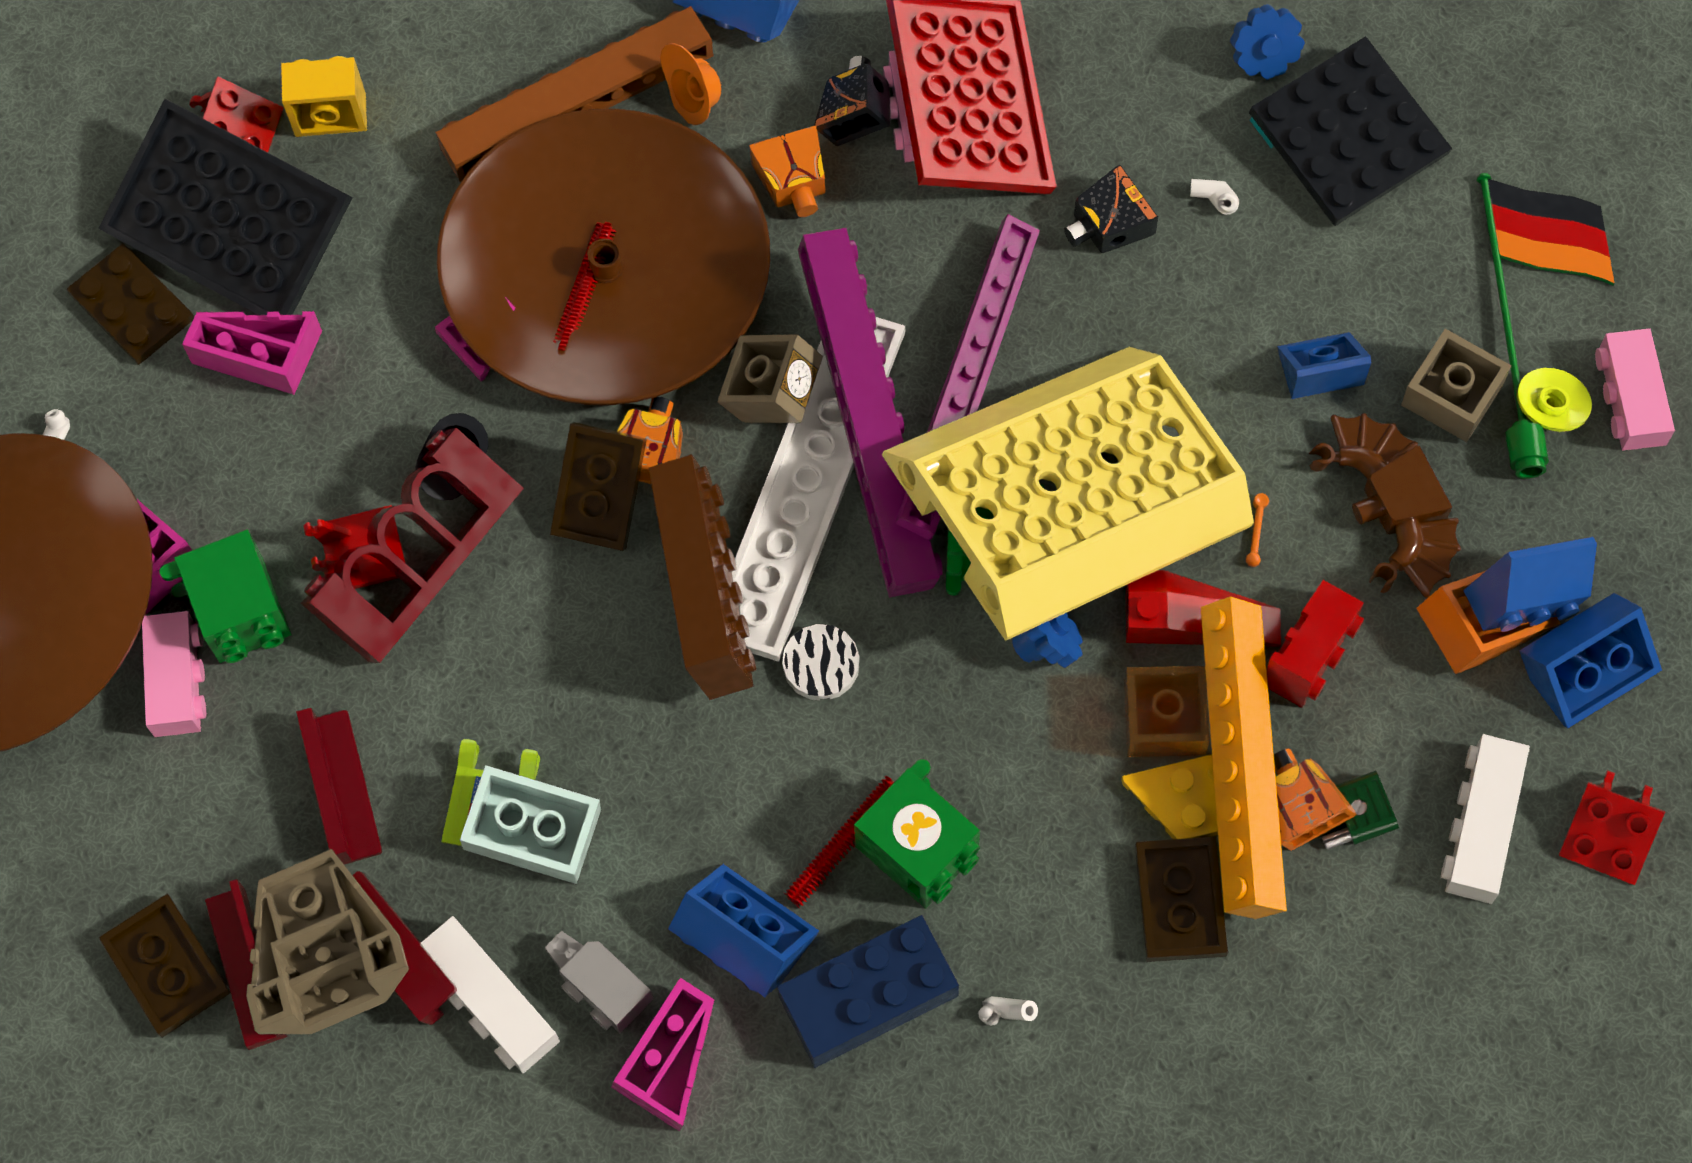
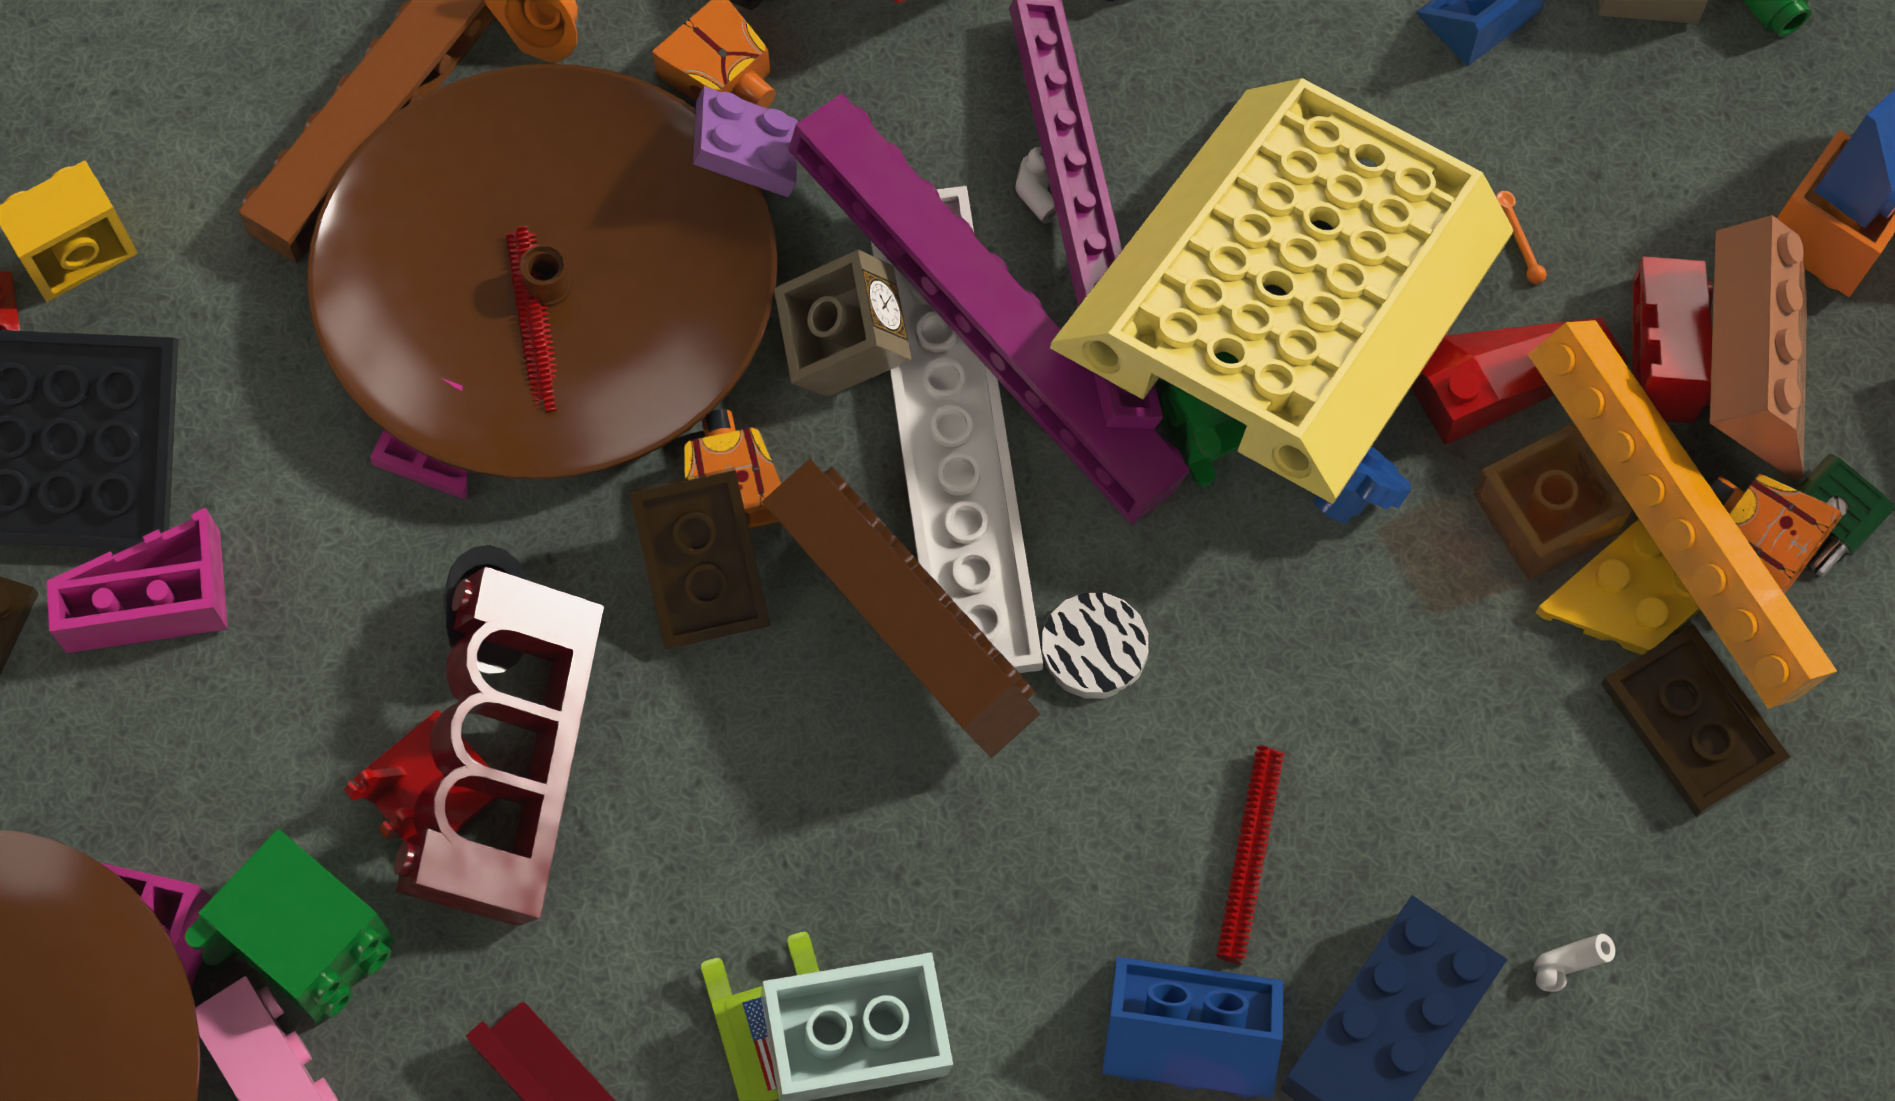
camera: 30 degrees left, 0 degrees up
green container [854,759,980,909] -> none
reddish brown torso [1309,413,1461,598] -> none
none -> medium lavender plate [693,86,798,197]
none -> white arm [1015,147,1057,224]
none -> nougat slope [1710,215,1807,480]

